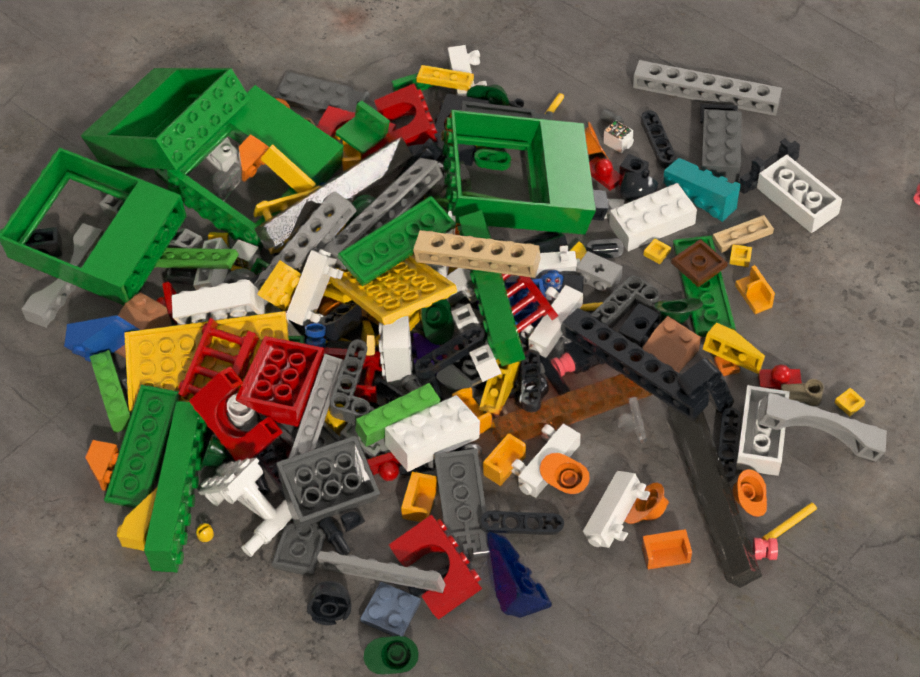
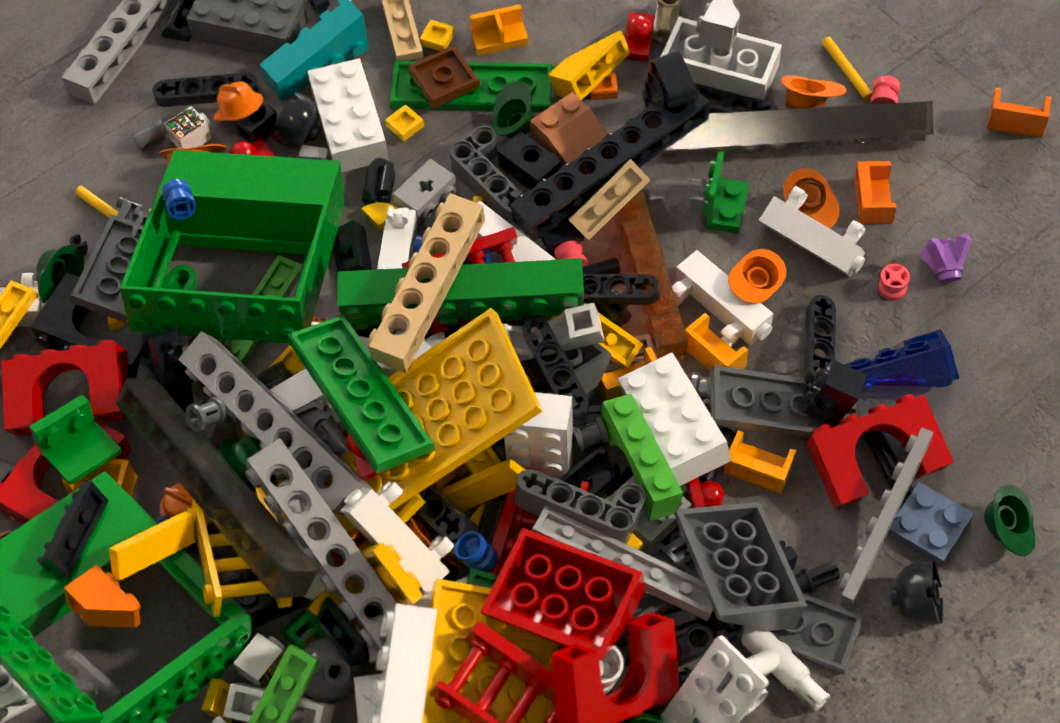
camera: 80 degrees left, 5 degrees up
none -> black plate [36,481,109,579]
none -> blue wheel [162,179,196,220]
none -> dark grey bush [185,397,227,432]
none -> orange piece [213,81,263,121]
none -> tan plate [568,159,650,241]
none -> green bracket [702,151,749,234]
none -> black brick [802,360,867,427]
none -> coral wheel [878,264,910,300]
none -> medium lavender rock [919,234,972,283]
none -> orange panel [987,88,1052,138]

